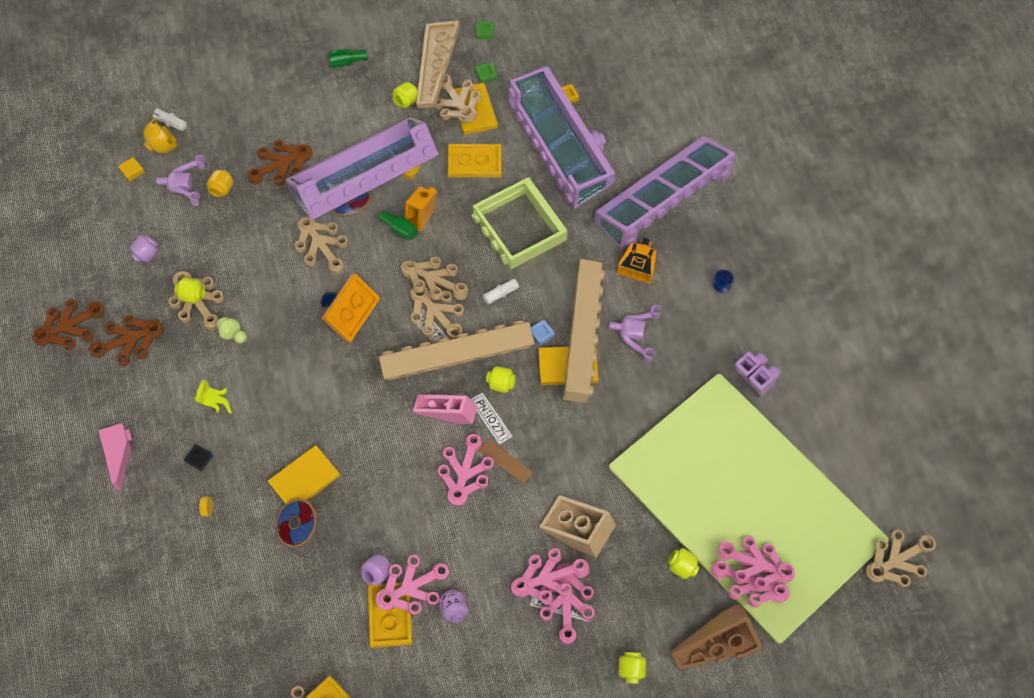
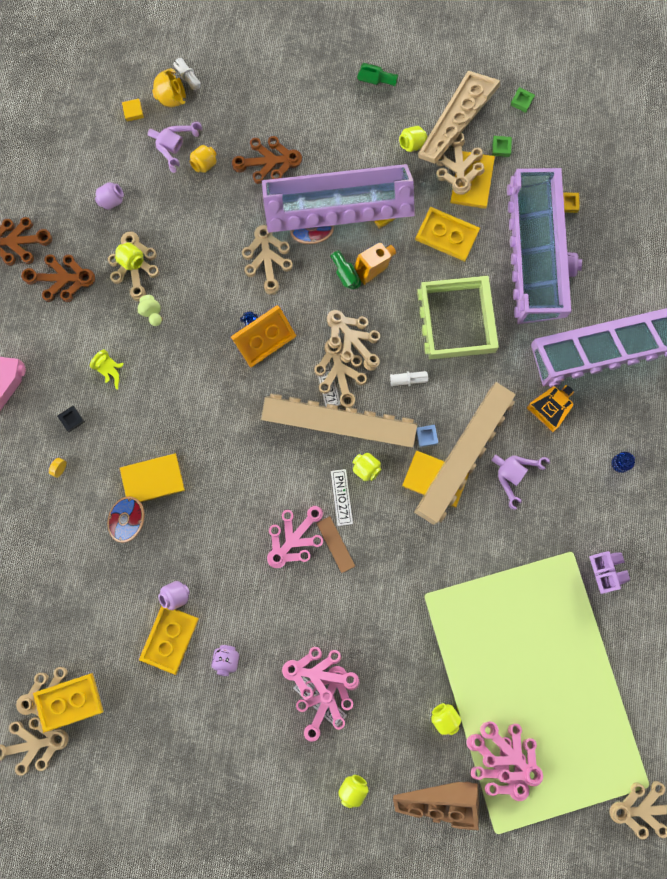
camera: 30 degrees right, 15 degrees up
bright pink plant [376,555,449,615] -> none
bright pink slope [412,394,478,424] -> none
tan slope [539,495,616,558] -> none

